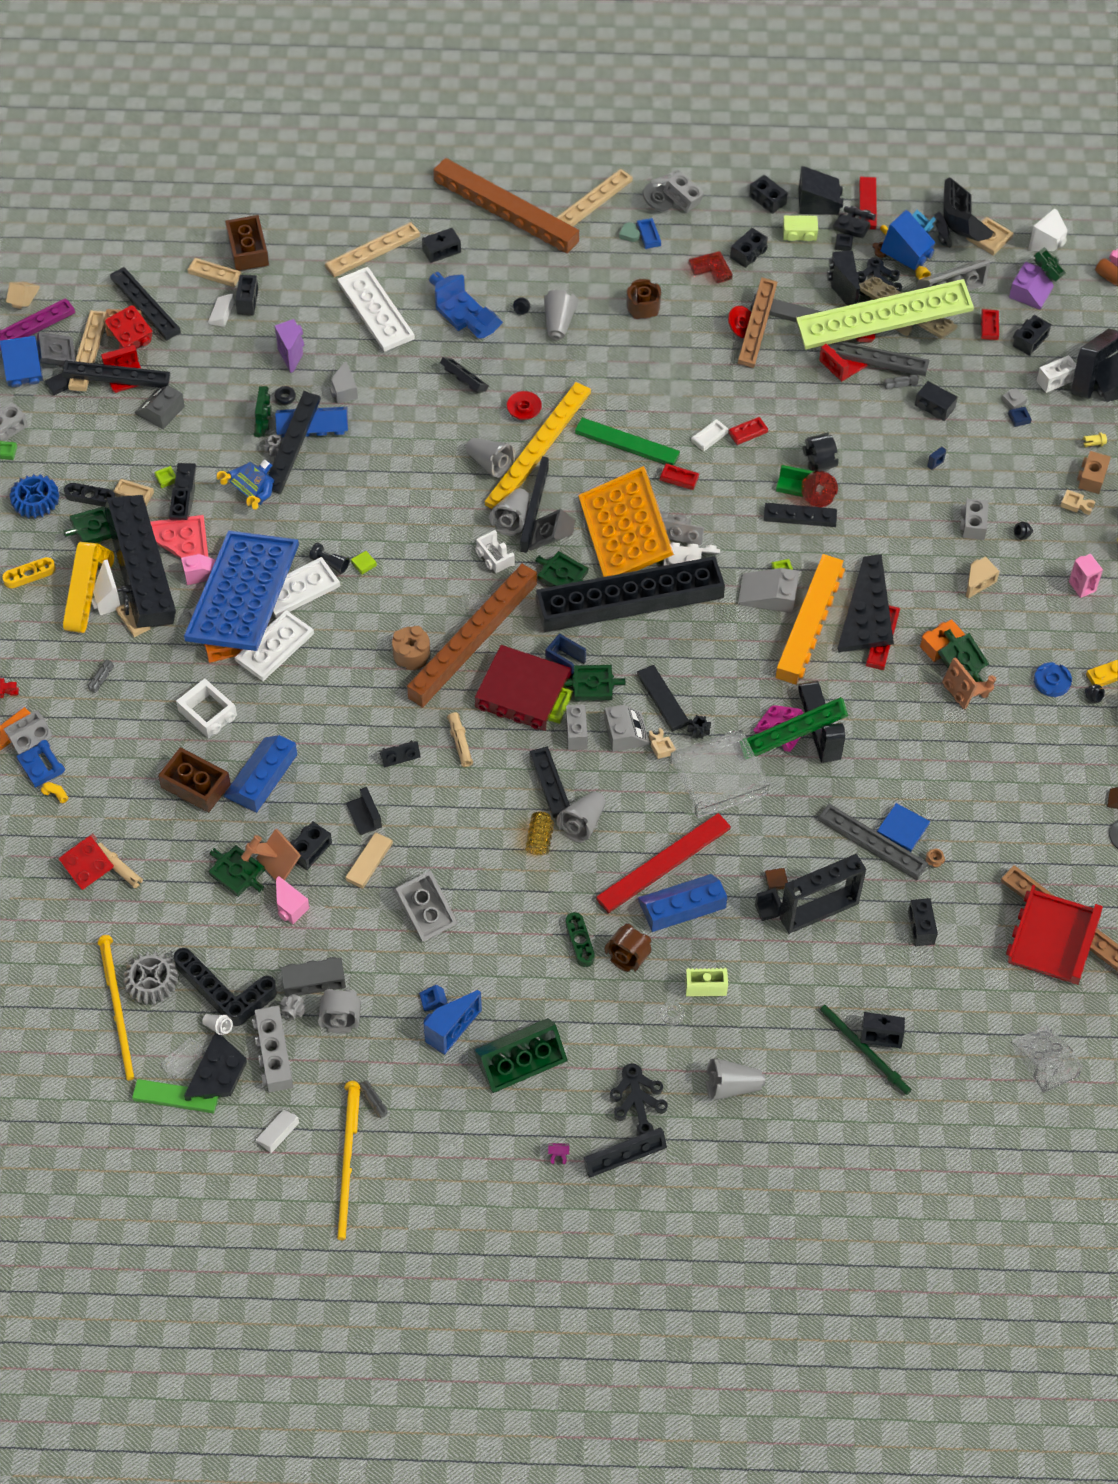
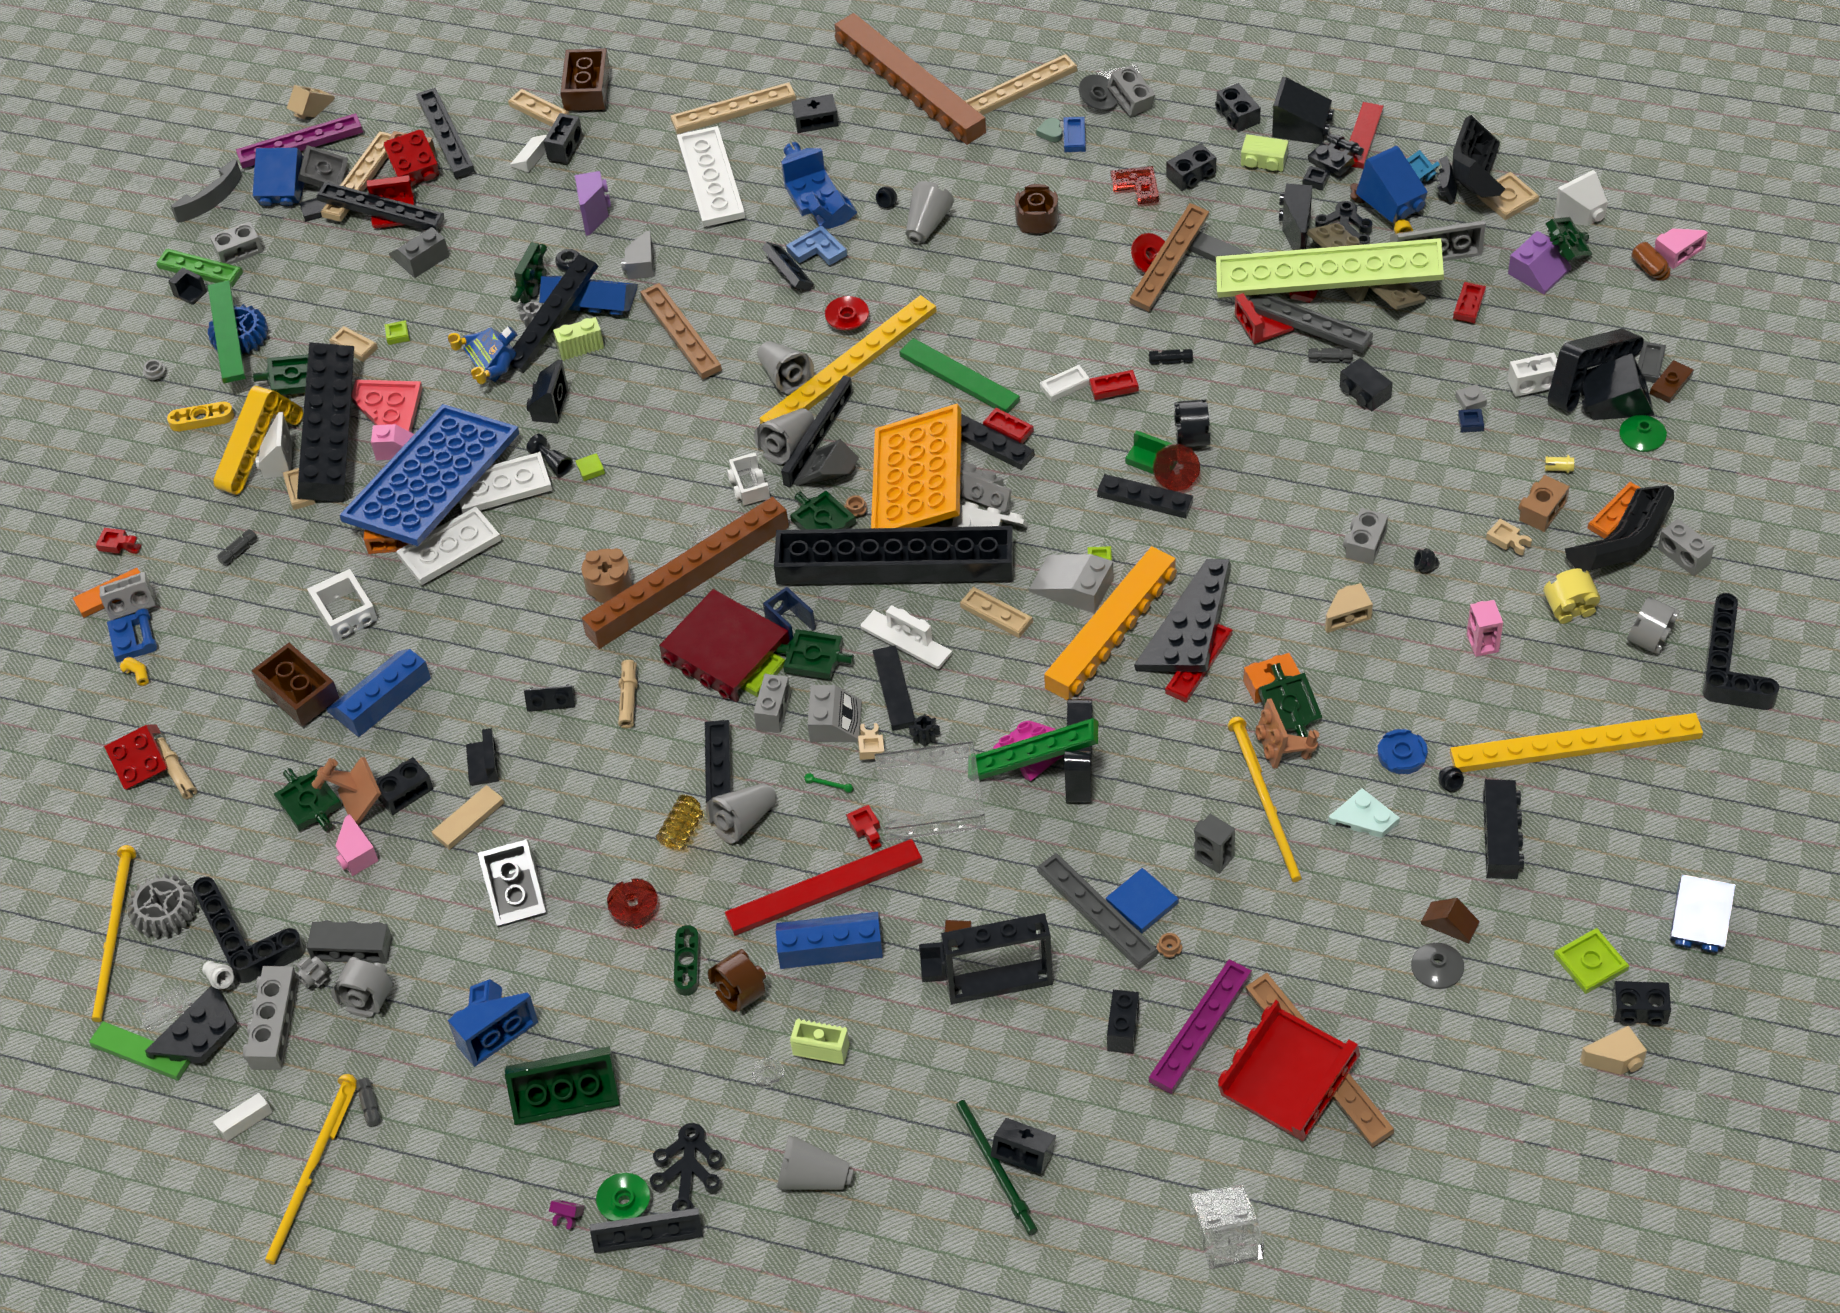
camera: 20 degrees right, 5 degrees down
black beam [64,483,115,507] -> none
black piece [117,585,129,615] -> none
black slope [169,463,196,520] -> none
dark blue tile [927,447,946,470] -> none
black brick [1013,315,1052,356] -> none
none -> green tile [207,280,246,384]
none -> black slope [527,360,569,424]
none -> yellowish green brick [553,317,604,361]
none -> green dish [596,1173,650,1221]
none -> clear red plate [607,878,659,929]
none -> medium nougat plate [640,283,722,379]
none -> medium blue plate [786,225,847,266]
none -> green hinge [804,773,853,793]
none -> medium nougat plate [844,495,867,517]
none -> red plate [846,804,882,850]
none -> white bracket [861,605,952,669]
none -> tan tile [960,587,1033,638]
none -> black plate [961,414,1035,470]
none -> black axle [1149,349,1193,364]
none -> magenta plate [1149,959,1252,1094]
none -> dark grey brick [1193,813,1235,874]
none -> yellow bar [1228,717,1302,882]
none -> light aqua wing [1328,788,1400,838]

